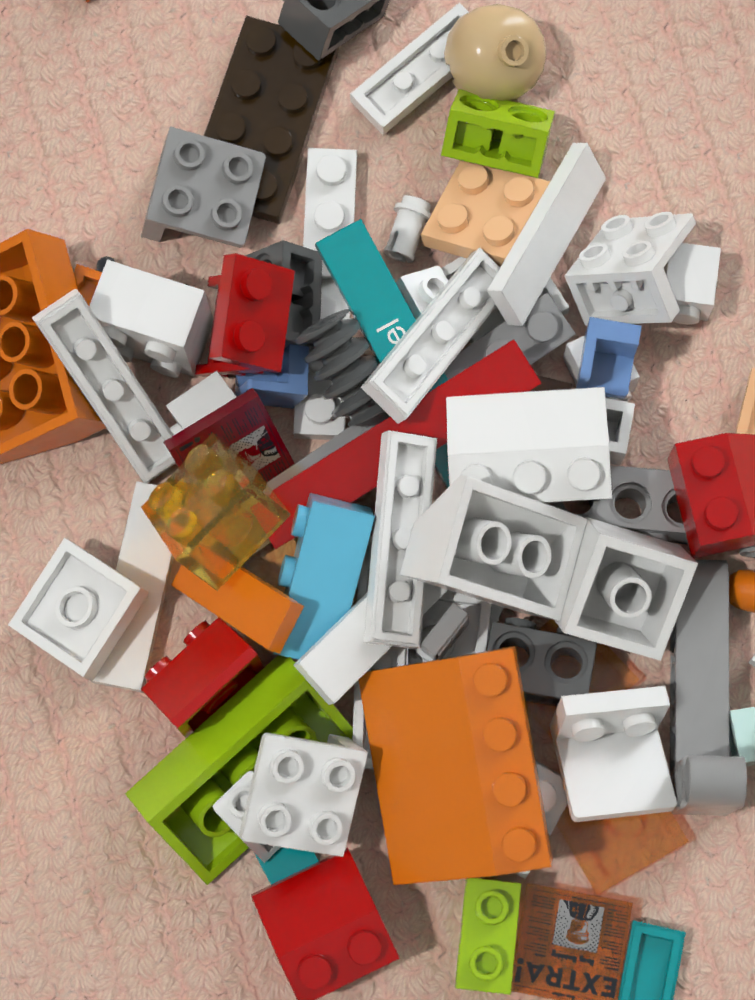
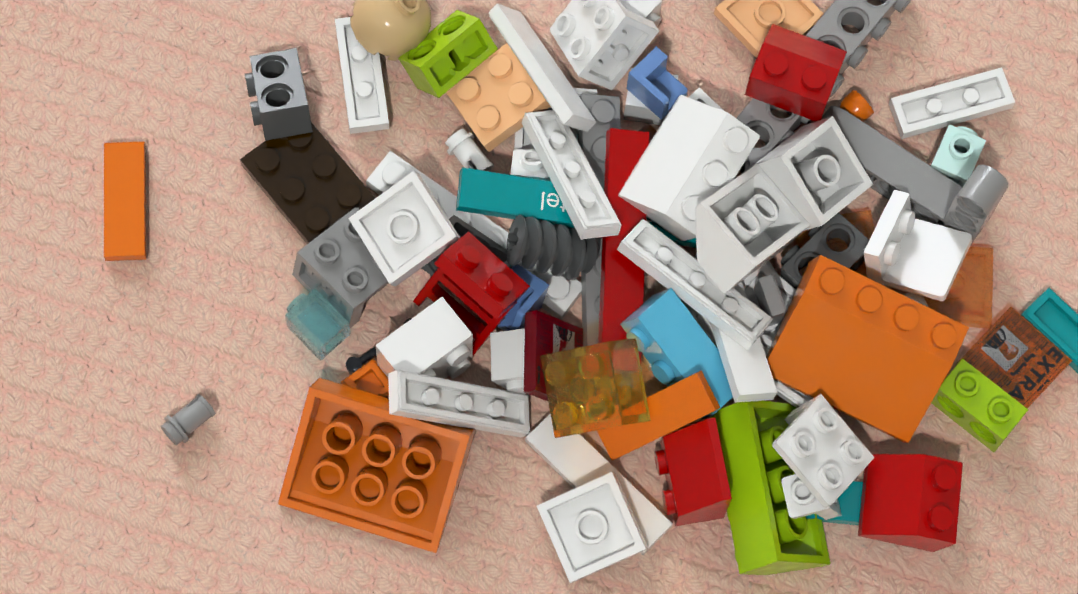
camera: 65 degrees left, 5 degrees down
none -> clear light blue brick [285,288,351,361]
none -> white plate [348,171,460,287]

